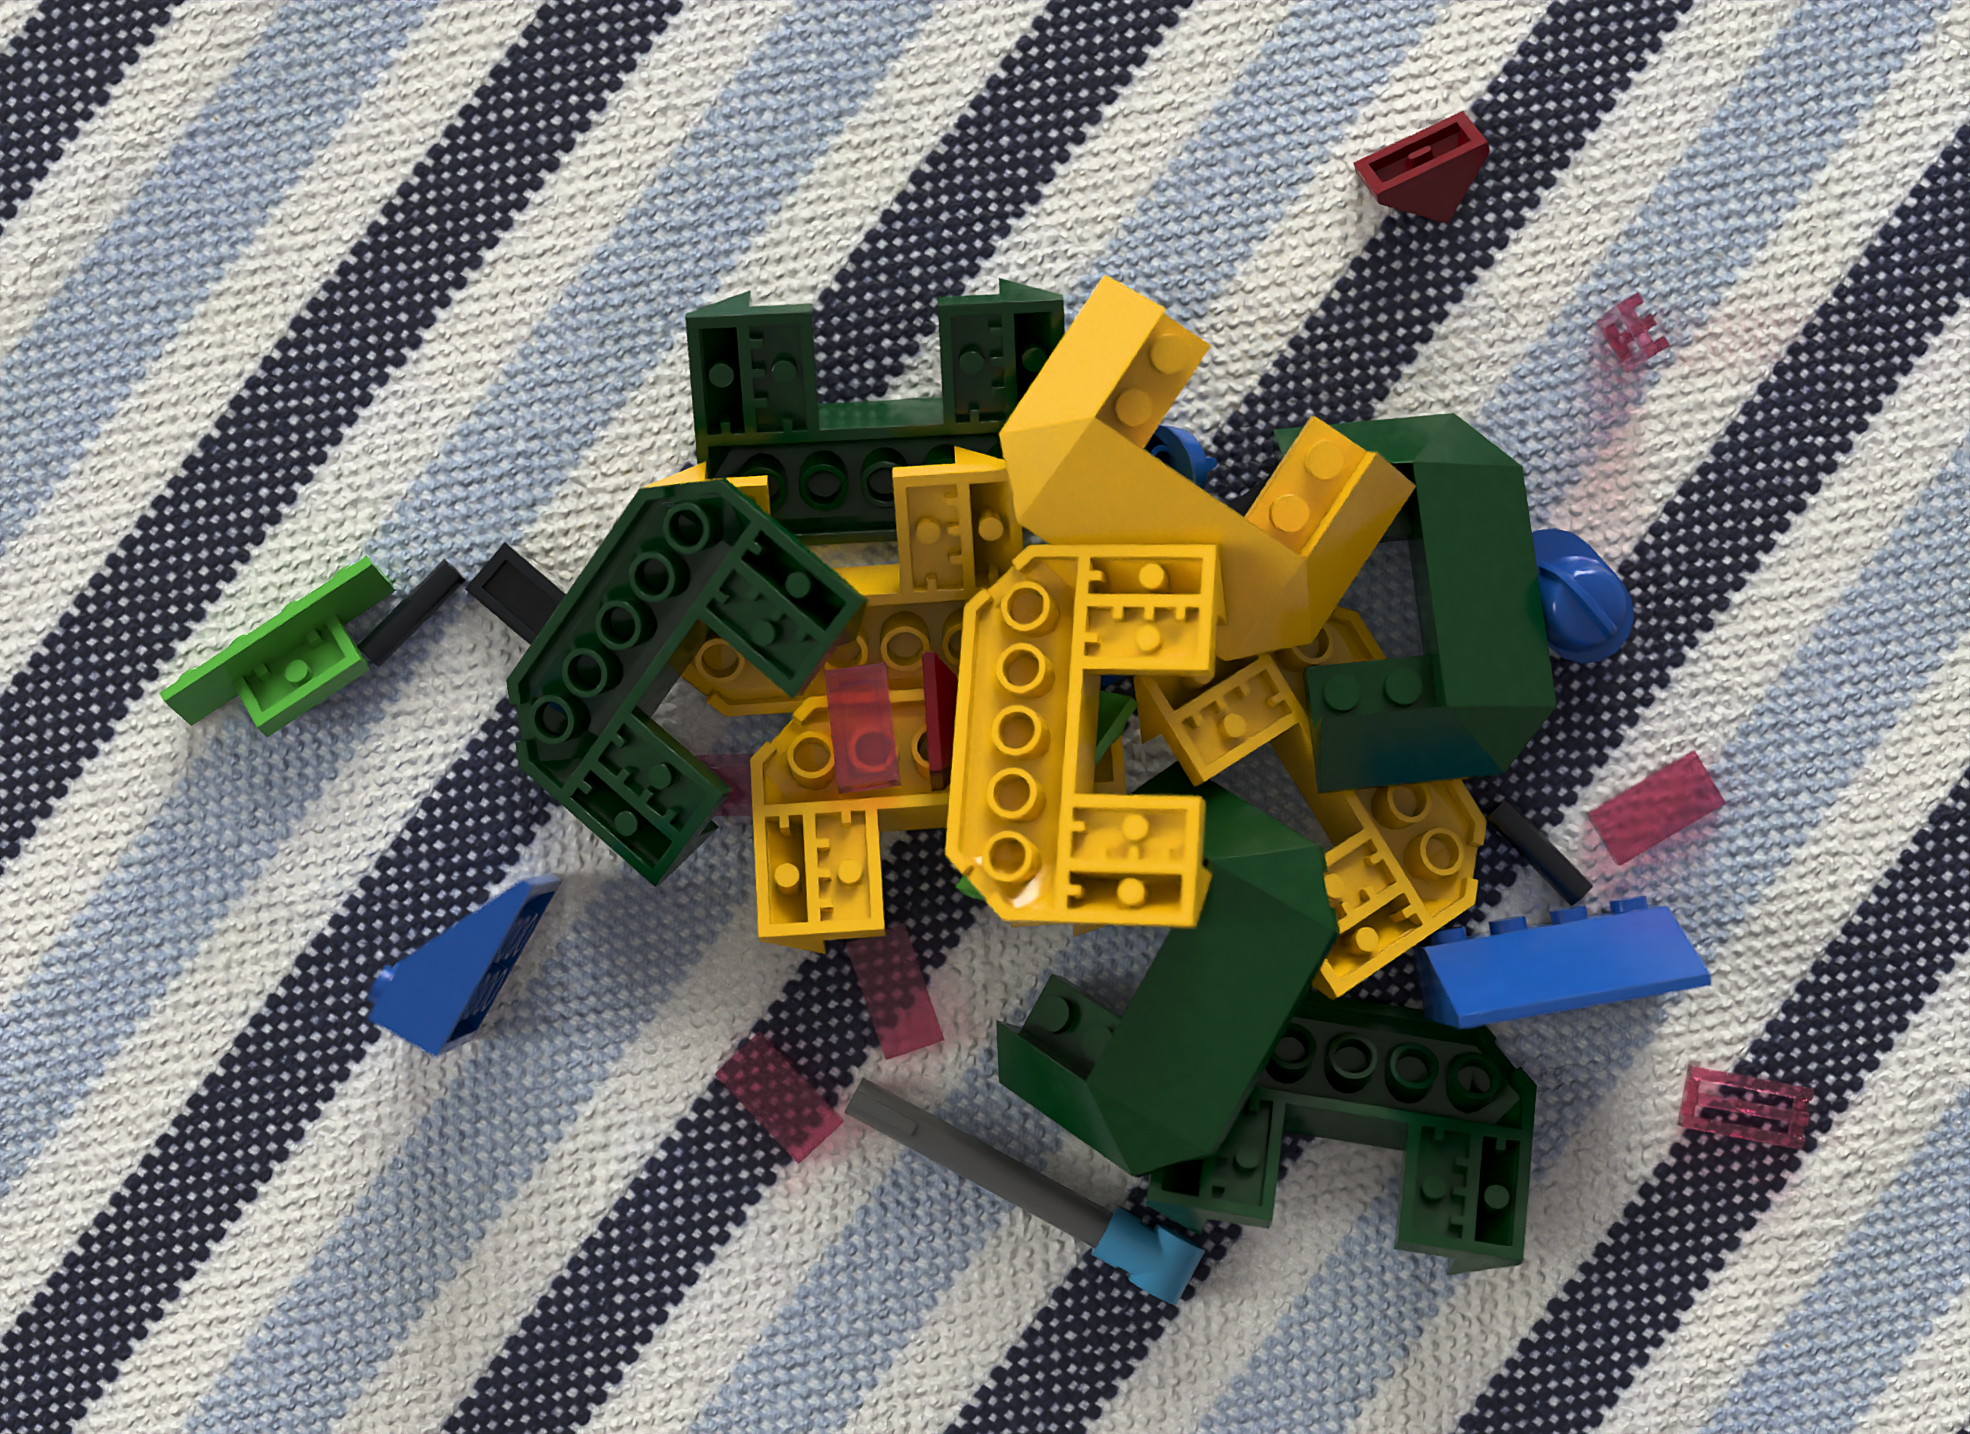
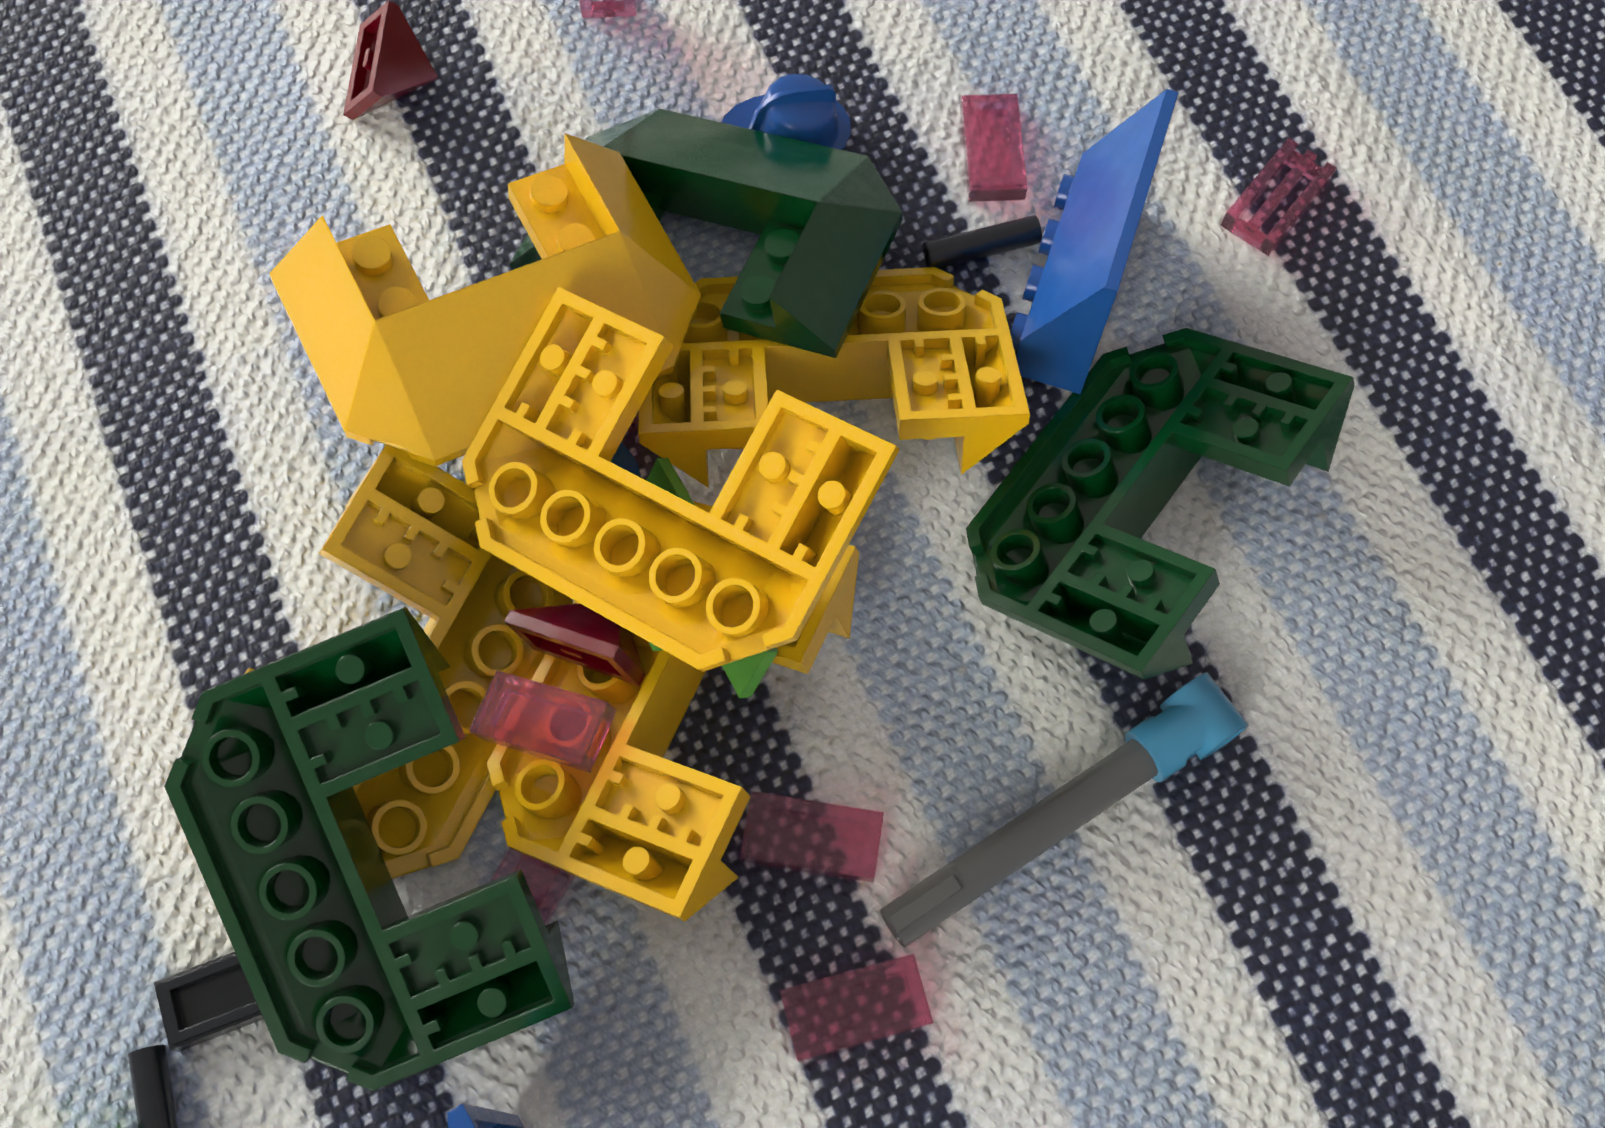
camera: 60 degrees left, 20 degrees down
dark green slope [685,278,1065,546] -> none
dark green slope [996,761,1340,1178] -> none

